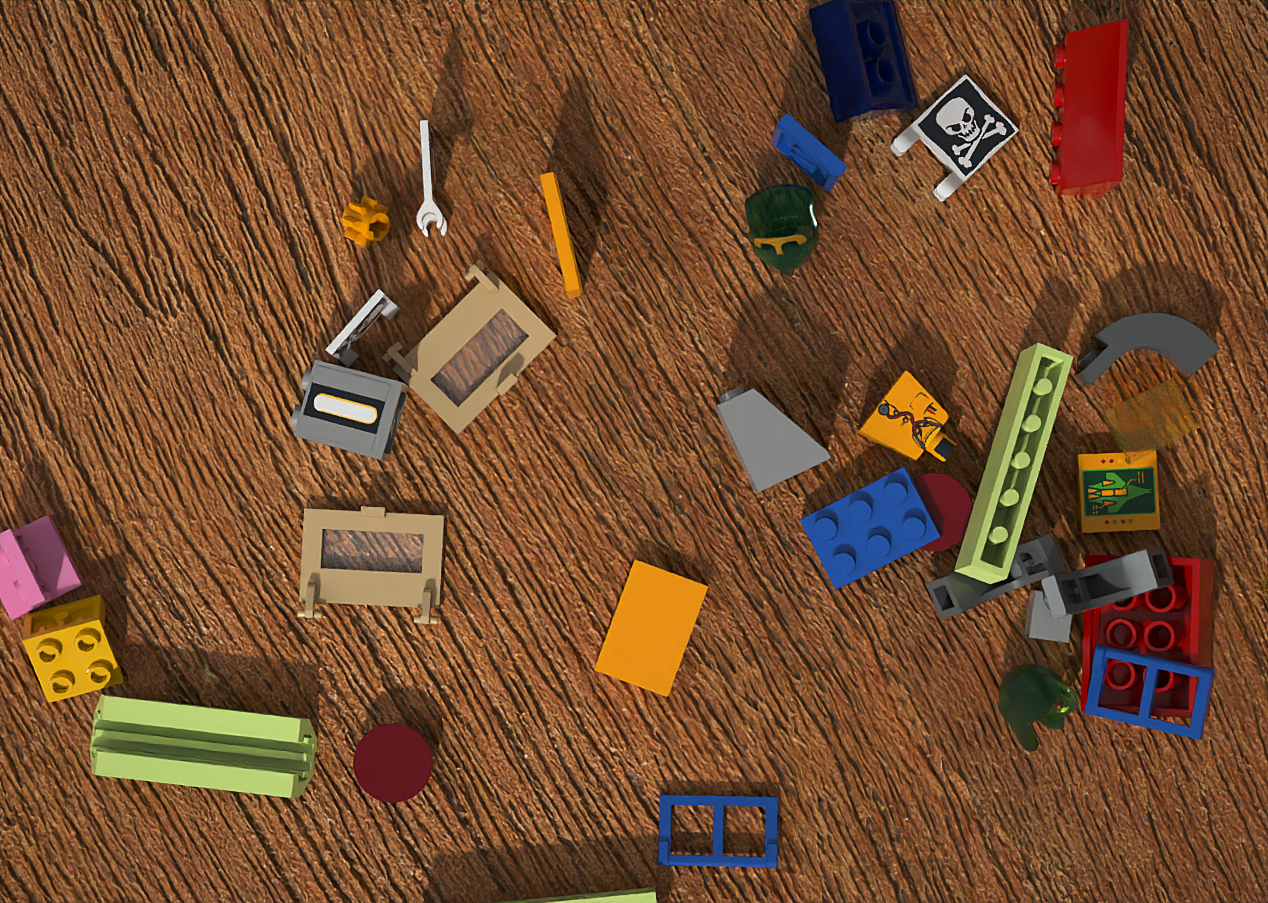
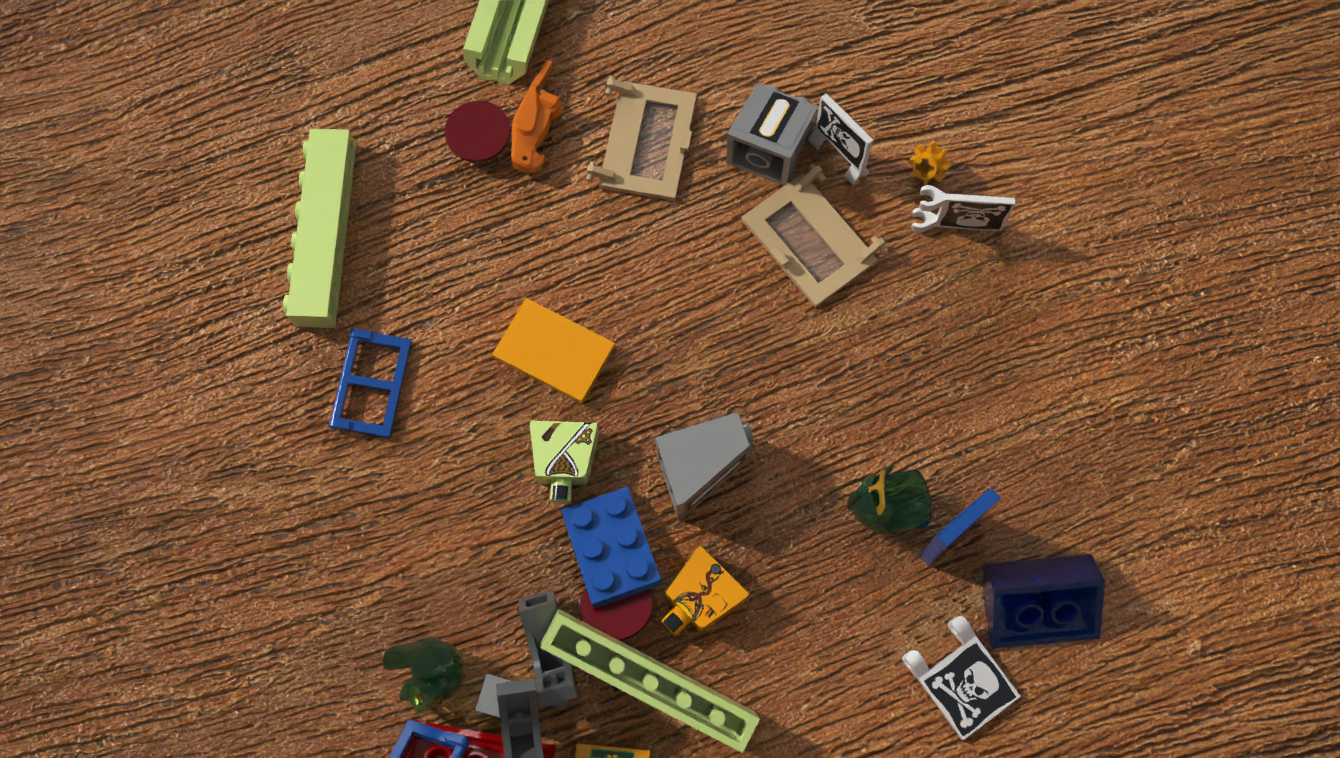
camera: 105 degrees right, 15 degrees down
light orange tile [540,172,583,299] -> none
none -> orange animal [511,60,563,173]
none -> yellowish green torso [530,421,599,504]

